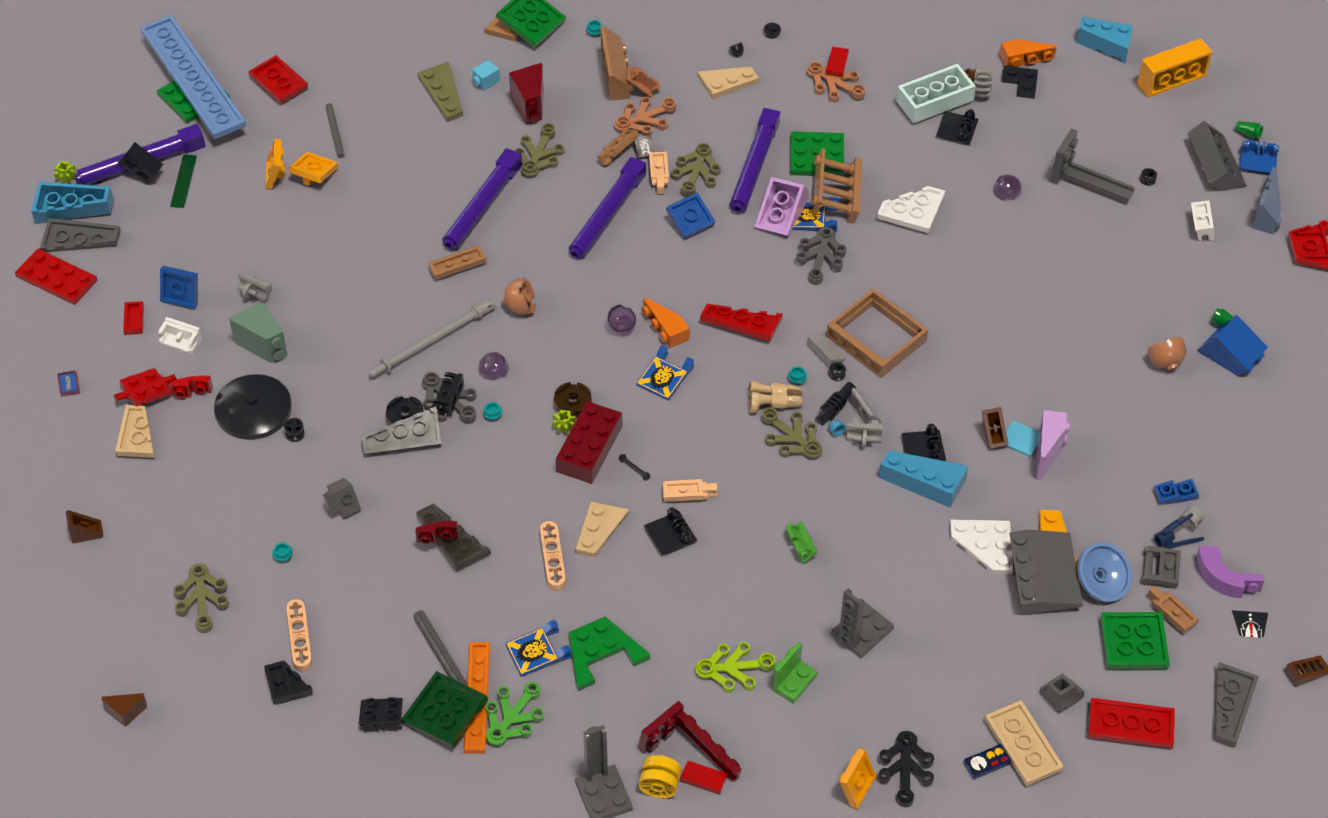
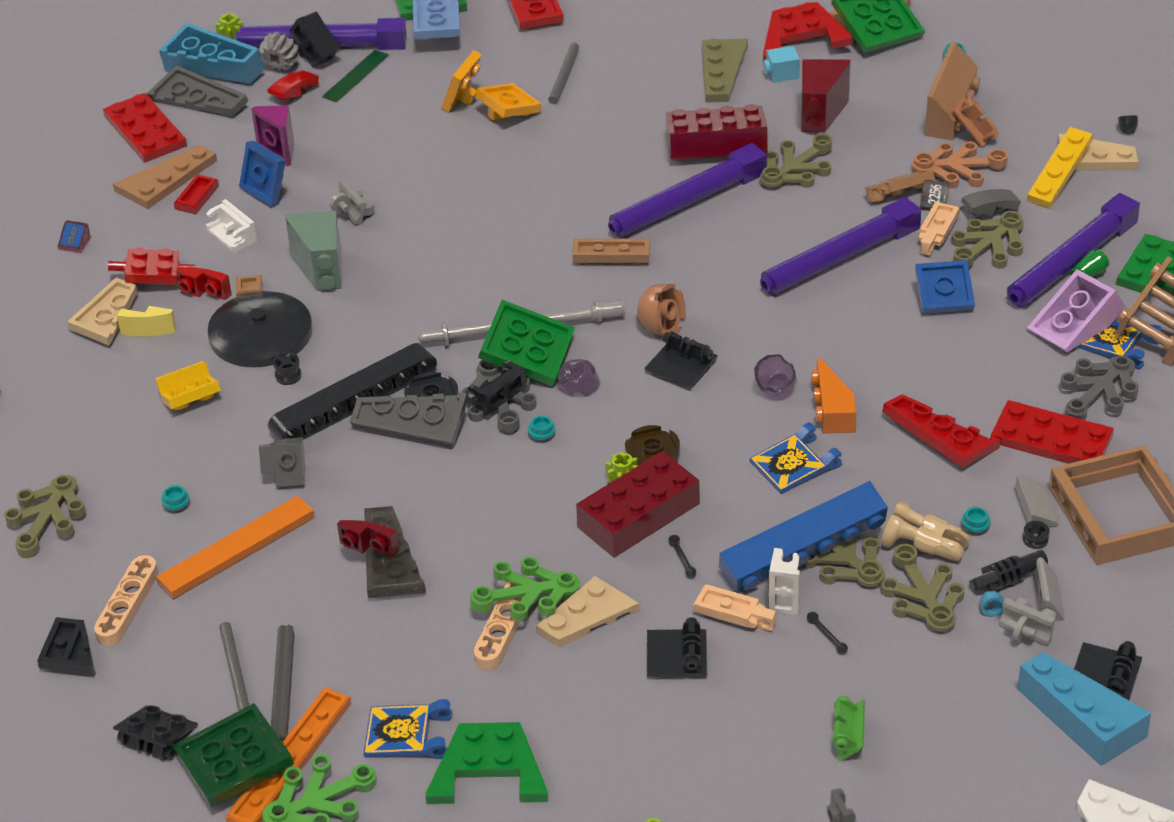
camera: 30 degrees right, 10 degrees down
none -> medium nougat wing [113,145,217,209]
none -> light yellow slope [117,306,177,337]
none -> yellow bracket [155,361,221,410]
none -> orange tile [156,495,315,599]
none -> dark grey bar [219,622,250,711]
none -> medium nougat tile [236,275,263,297]
none -> magenta slope [251,105,294,167]
none -> light grey gear [259,31,300,72]
none -> red slope [267,70,319,101]
none -> black beam [268,343,437,440]
none -> bright green plant [470,557,580,621]
none -> green plate [478,300,575,386]
none -> black hinge [644,331,718,388]
none -> dark red brick [666,104,768,160]
none -> blue brick [719,481,888,593]
none -> red wing [763,1,853,60]
none -> white hinge [769,548,800,615]
none -> olive plant [801,536,885,587]
none -> black hinge [807,612,848,654]
none -> dark grey slope [961,189,1021,217]
none -> red plate [991,400,1114,464]
none -> yellow plate [1027,127,1093,209]
none -> green cone [1070,249,1109,277]

